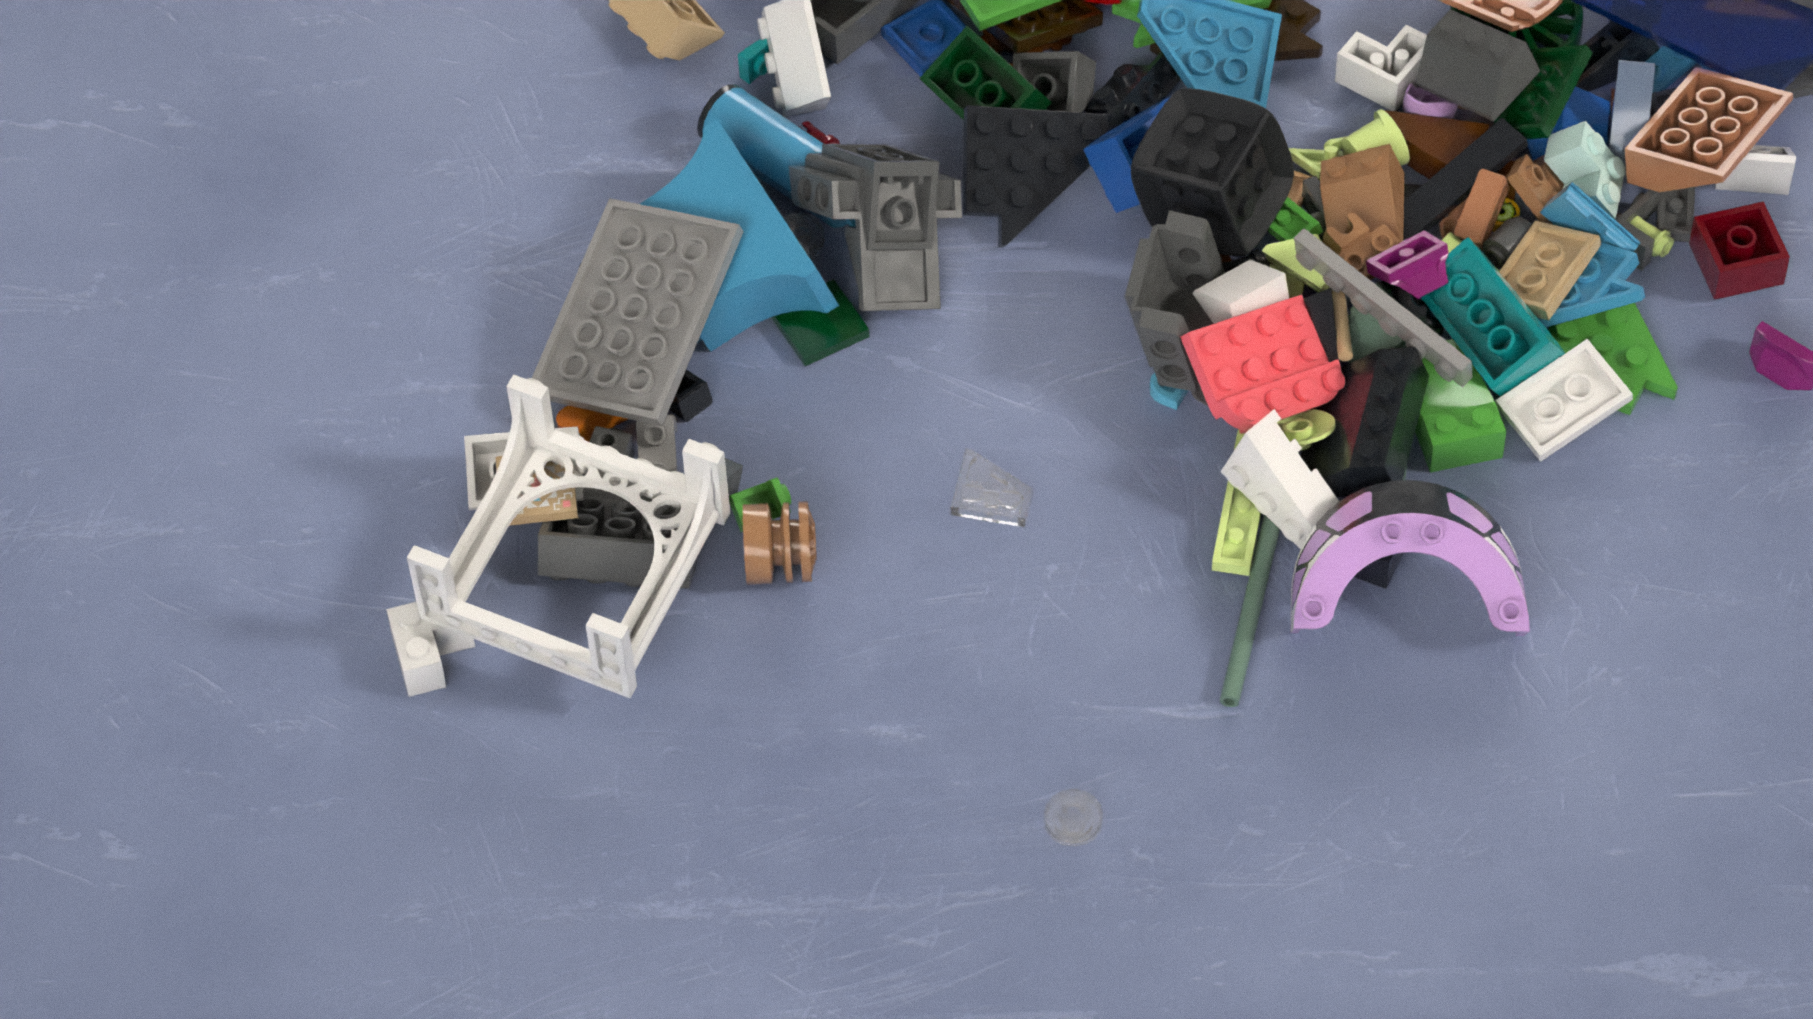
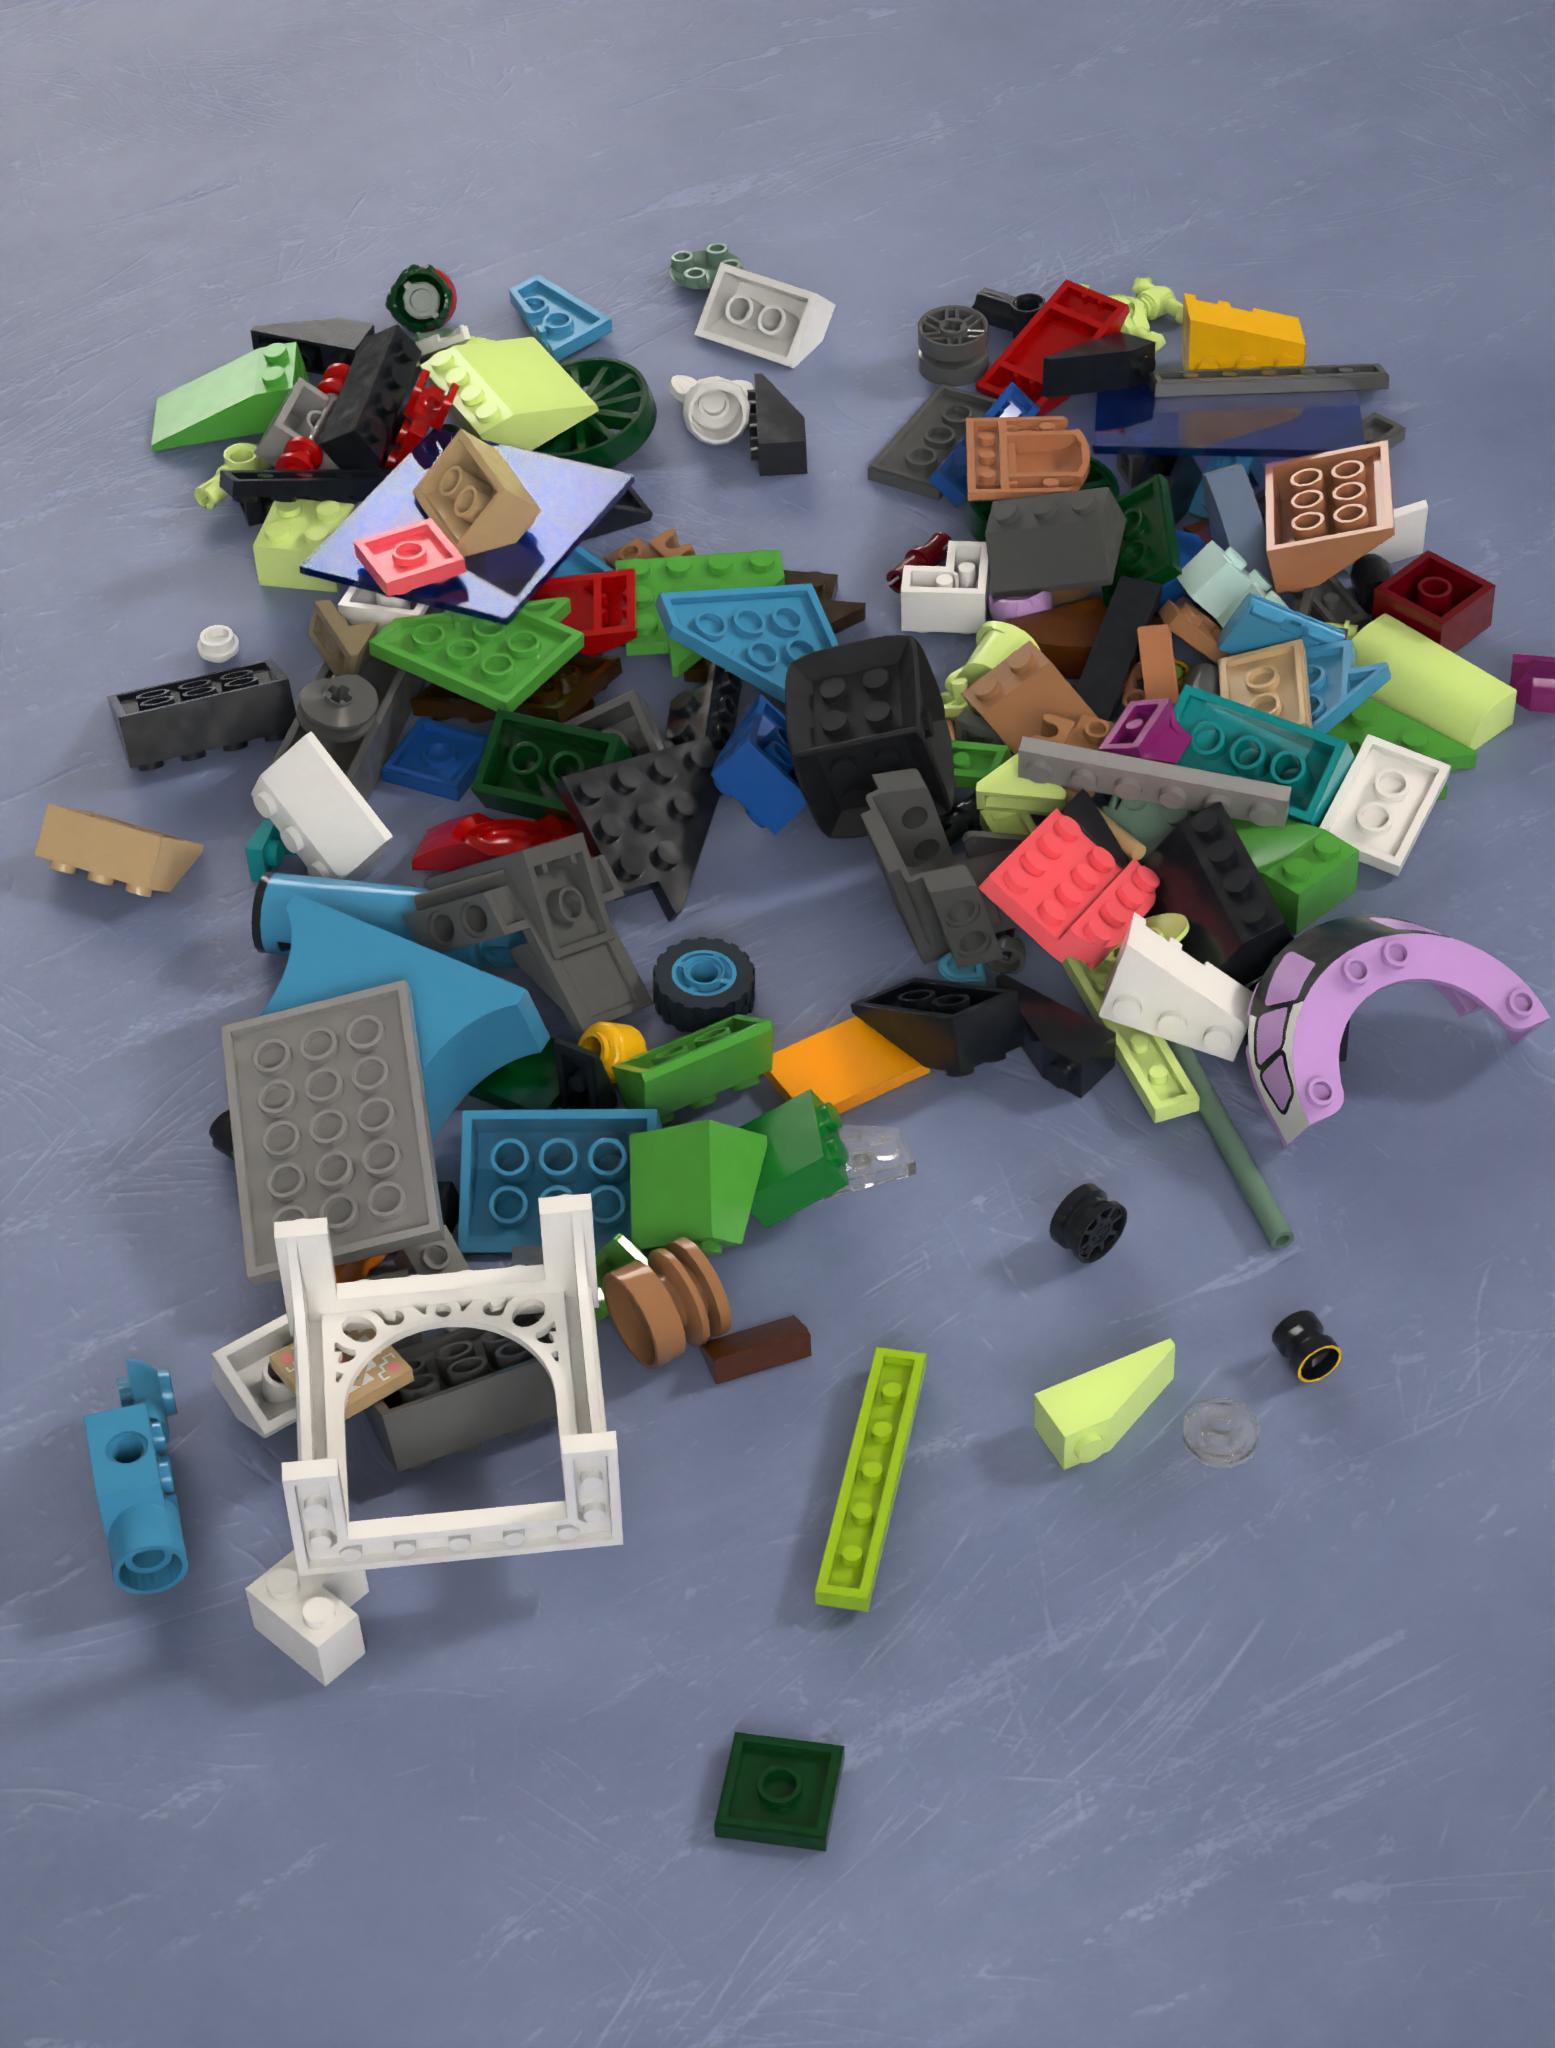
camera: 30 degrees left, 10 degrees down
white slope [1192,260,1289,324] -> none
none -> dark azure brick [83,1358,188,1595]
none -> red slope [412,812,592,871]
none -> dark azure slope [458,1109,662,1255]
none -> black slope [554,1037,618,1109]
none -> yellow head [578,1021,647,1084]
none -> bright green slope [611,1014,773,1124]
none -> bright green slope [629,1119,767,1257]
none -> black wheel [653,937,755,1033]
none -> reddish brown slope [699,1315,812,1384]
none -> dark green tile [714,1732,845,1851]
none -> green brick [739,1089,850,1228]
none -> light orange tile [763,1016,930,1114]
none -> lime plate [815,1347,927,1612]
none -> black slope [851,977,1024,1077]
none -> dark red pin [886,532,952,594]
none -> black slope [996,973,1116,1098]
none -> yellowish green slope [1034,1338,1175,1470]
none -> black wheel [1049,1183,1127,1264]
none -> black wheel [1272,1310,1342,1383]
none -> black brick [1350,554,1394,614]
none -> yellowish green brick [1352,613,1517,750]

